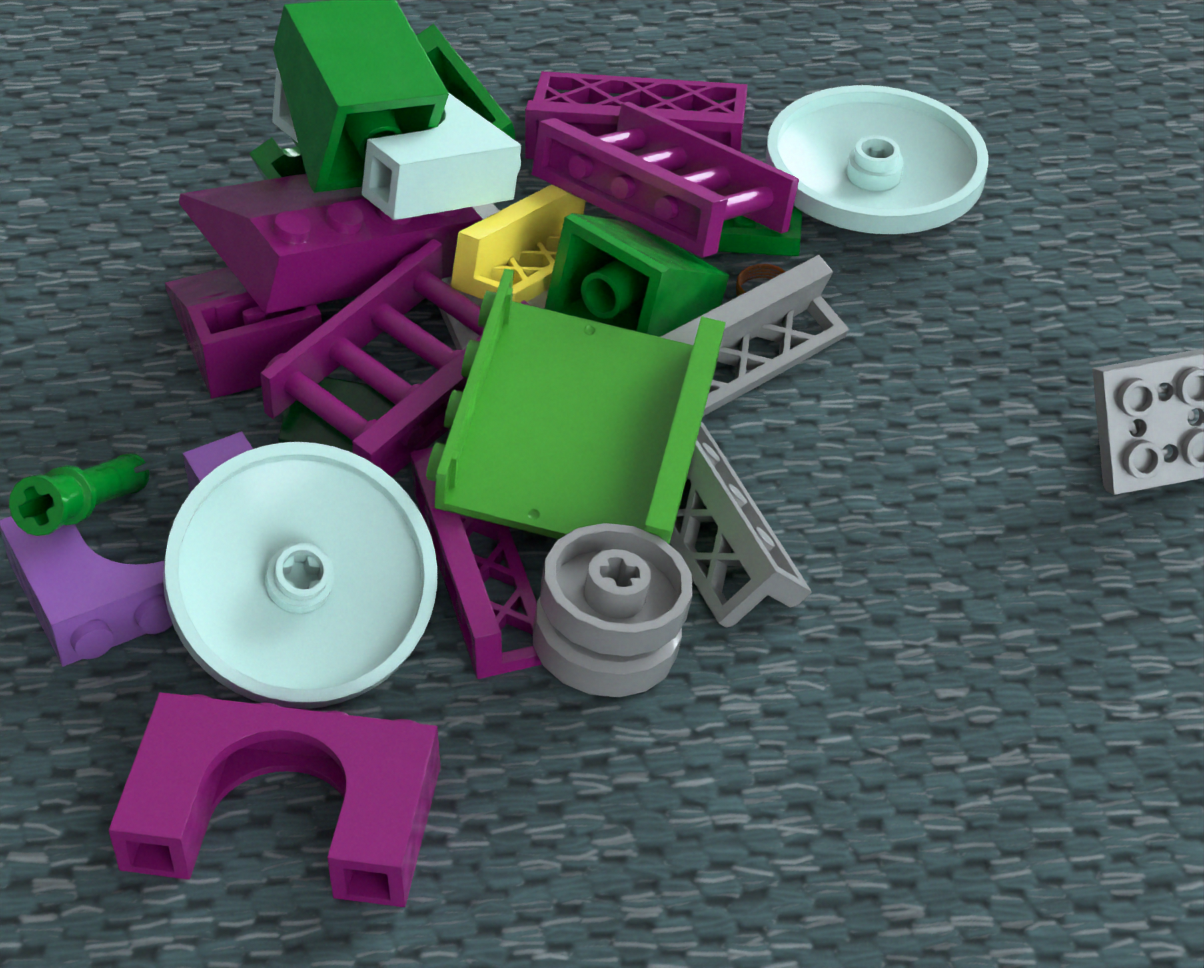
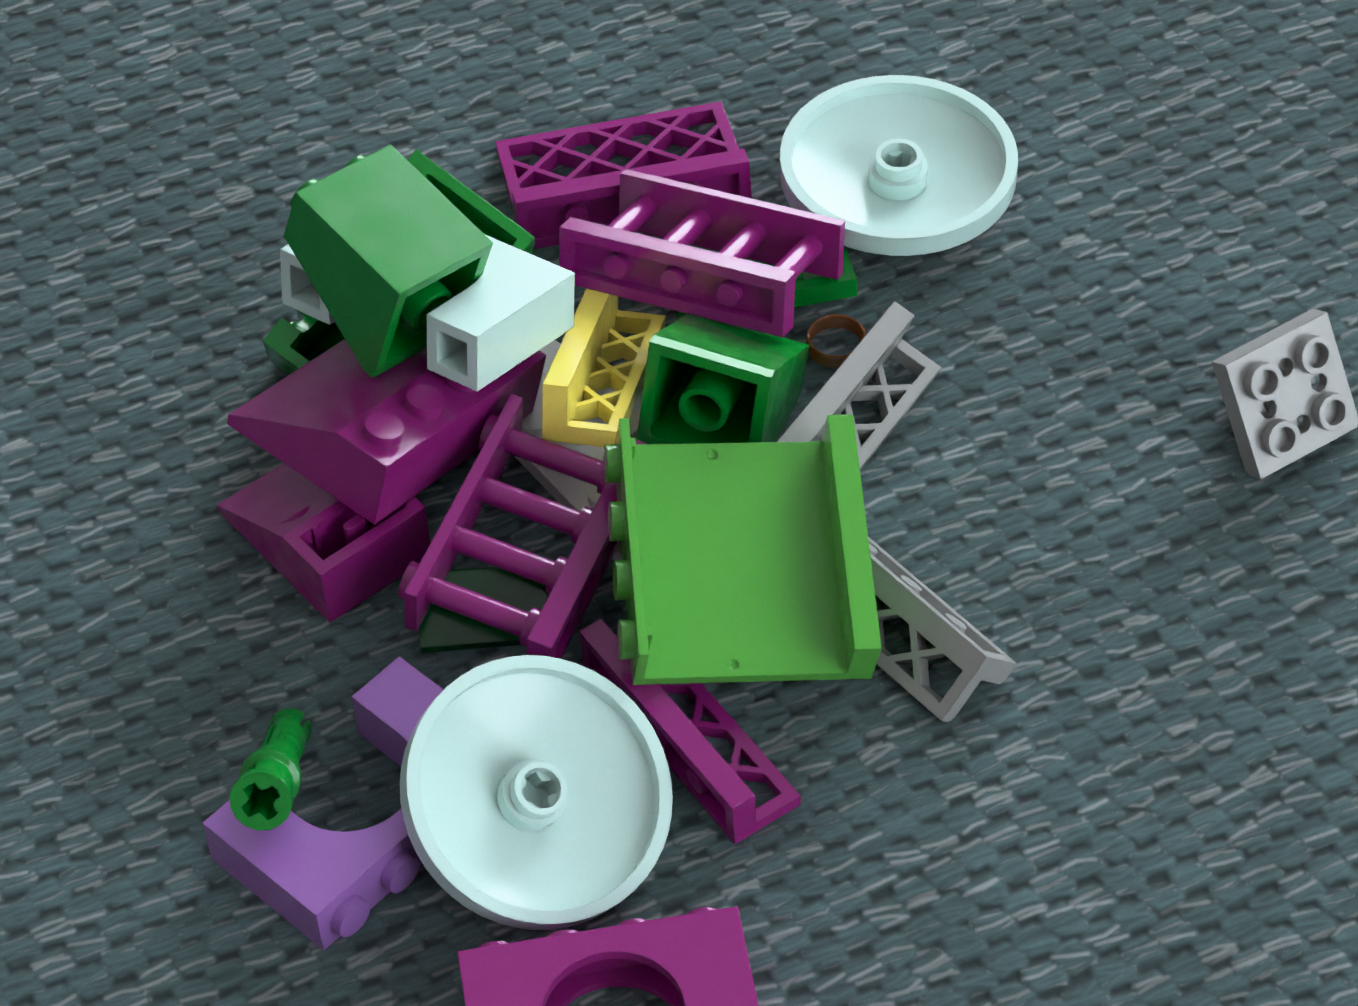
camera: 15 degrees left, 5 degrees up
light grey wheel [533,523,692,697] -> none

